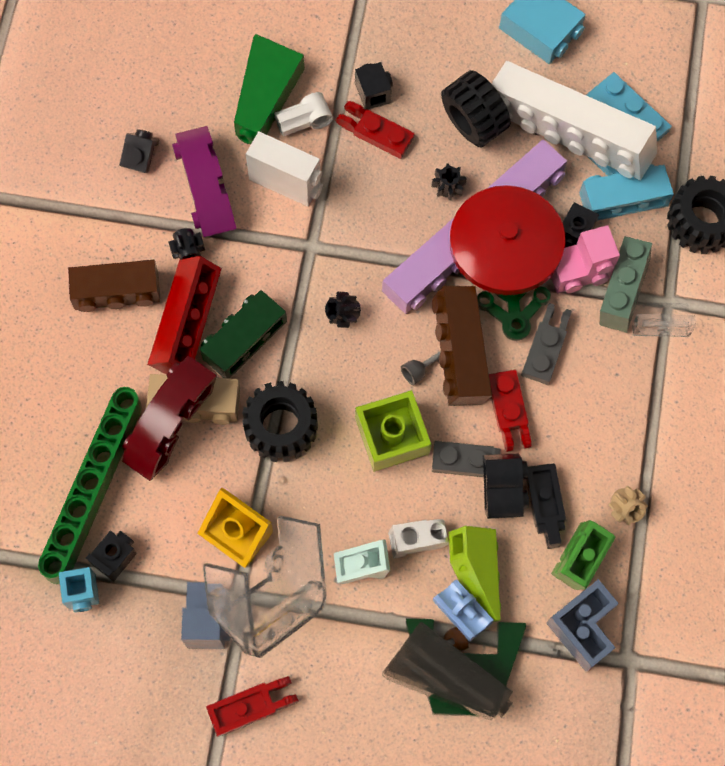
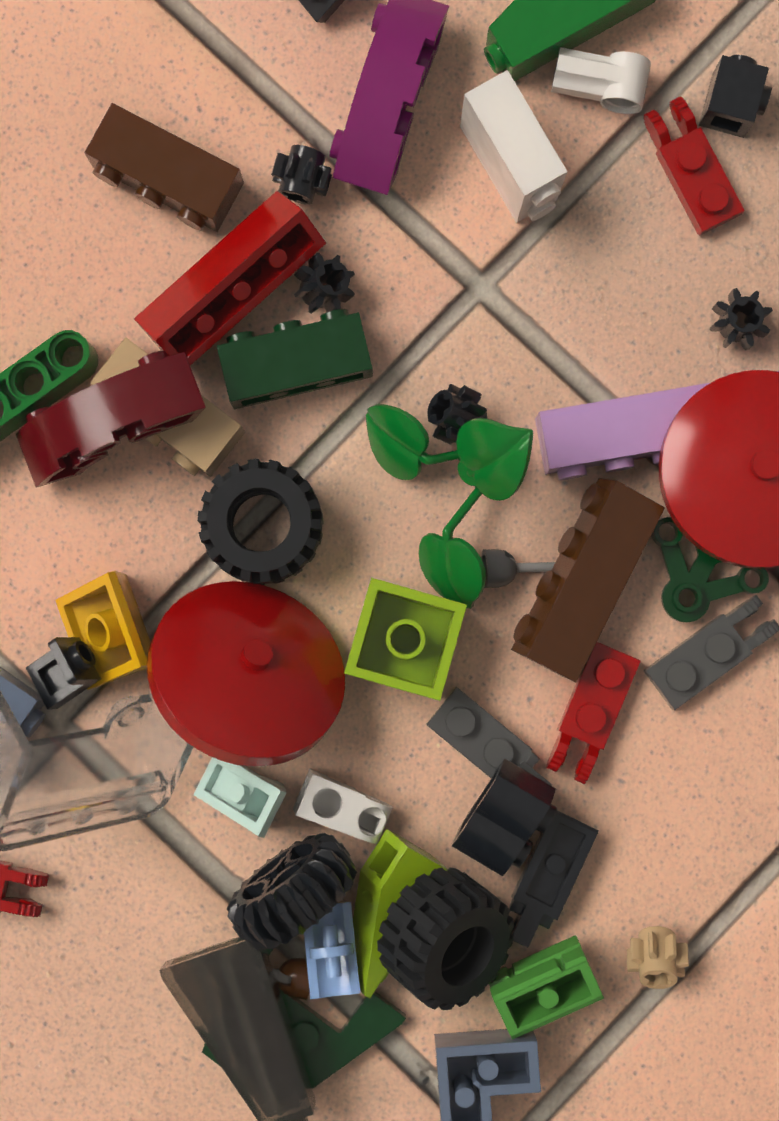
camera: 35 degrees right, 15 degrees up
none -> black bracket [26,637,101,710]
none -> red dish [147,581,345,767]
none -> black gear [227,833,357,951]
none -> black gear [294,253,355,314]
none -> green plant [366,404,533,609]
none -> black tyre [377,867,514,1010]

